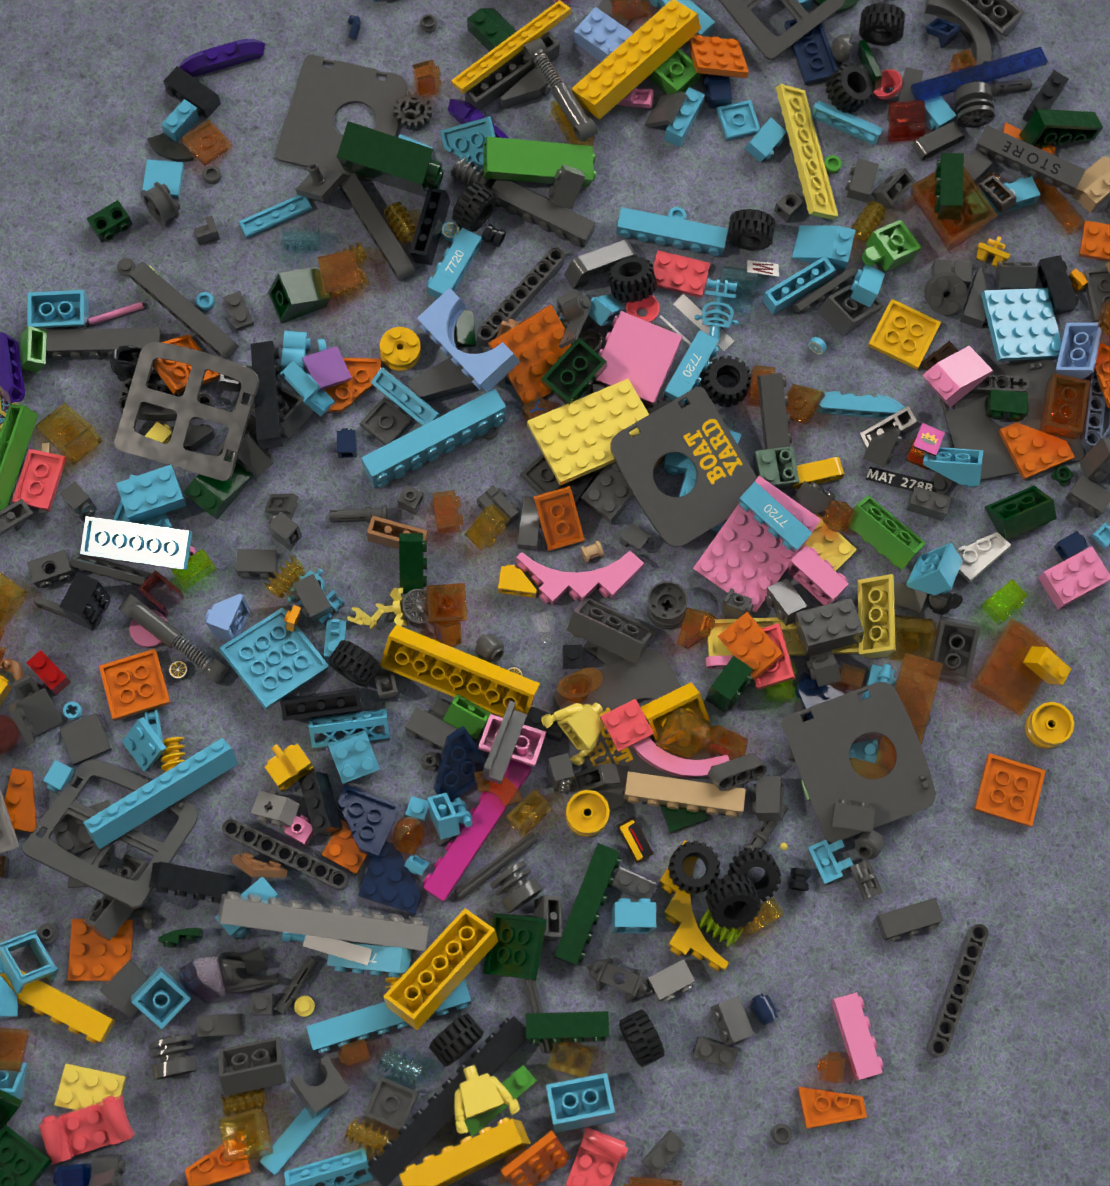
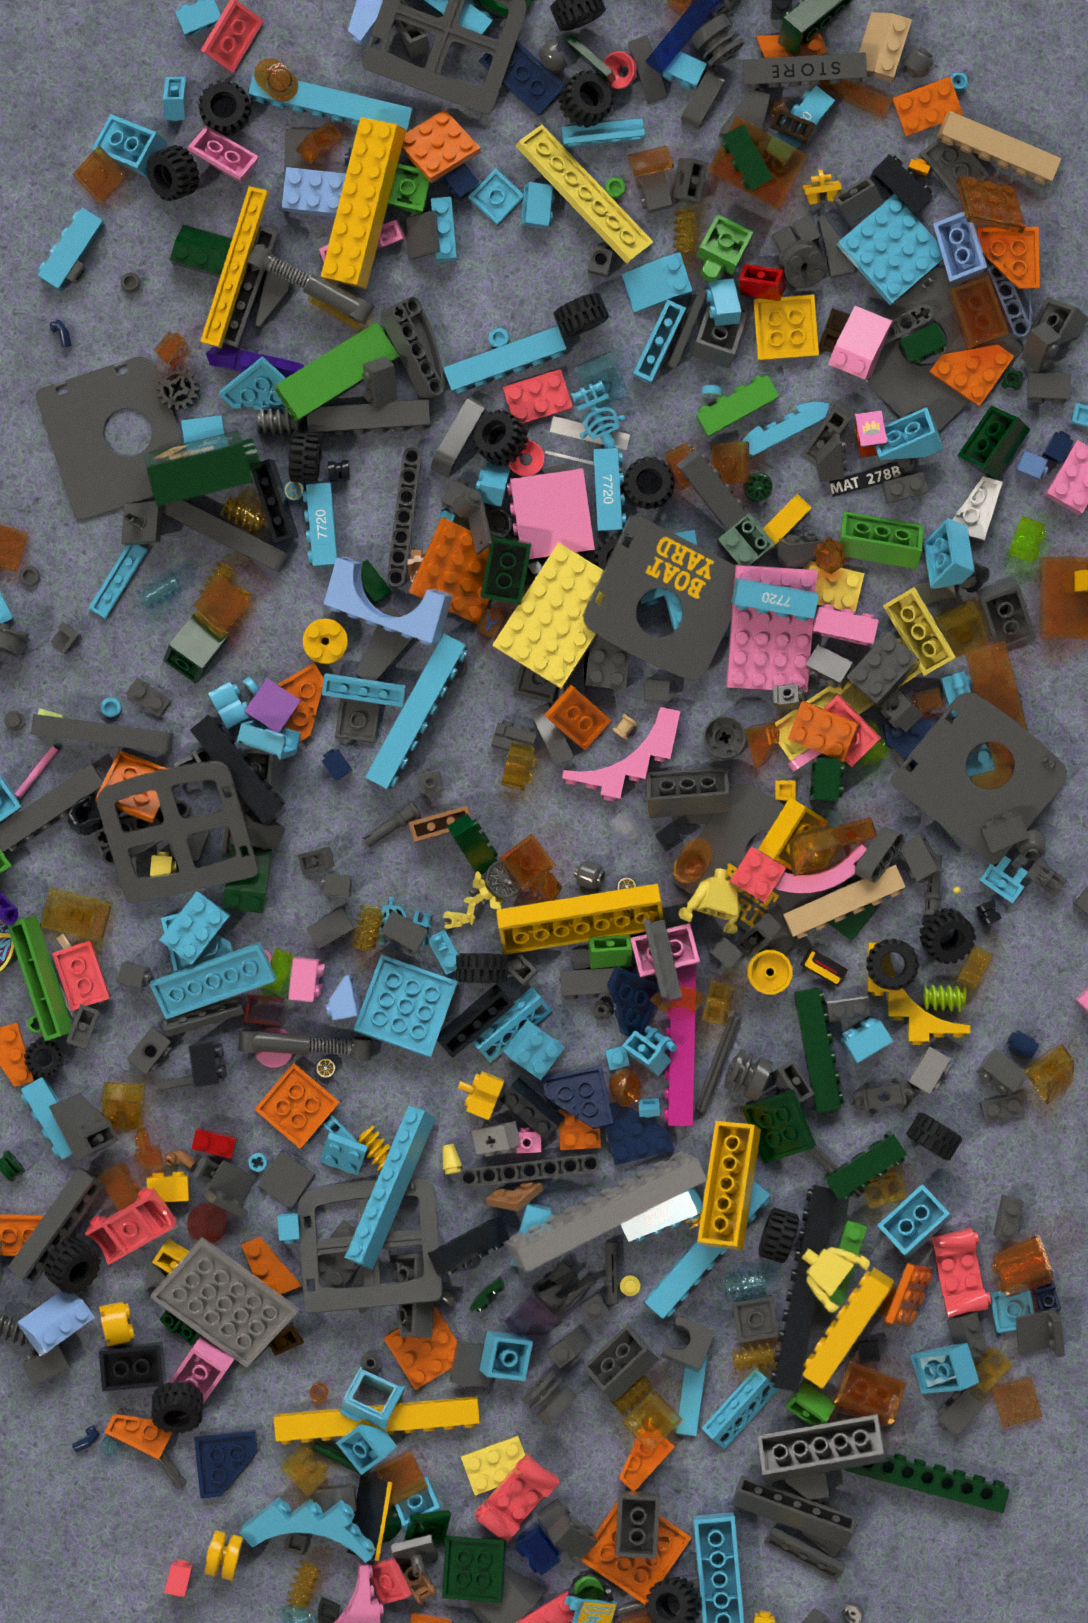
camera: 30 degrees left, 15 degrees up
light orange plate [284,605,301,632] -> none
white sticker [303,935,372,965] -> none
clear orange brick [338,1039,371,1068] -> none
clear orange brick [432,490,464,534] -> none
yellow slope [498,565,537,598] -> none
black tyre [706,874,761,929] -> none
white sticker [747,260,779,276] -> none
clear red slope [887,100,925,142] -> none
none -> bright pink brick [289,957,325,1002]
none -> dark grey beam [381,297,444,400]
none -> light yellow cone [442,1144,462,1175]
none -> clear orange tile [627,146,674,177]
none -> bright green brick [696,375,779,438]
none -> red brick [739,264,786,301]
none -> dark green wheel [744,472,773,502]
none -> yellow tile [775,780,796,801]
none -> medium blue brick [1015,451,1048,480]
none -> clear yellow slope [1024,1044,1074,1104]

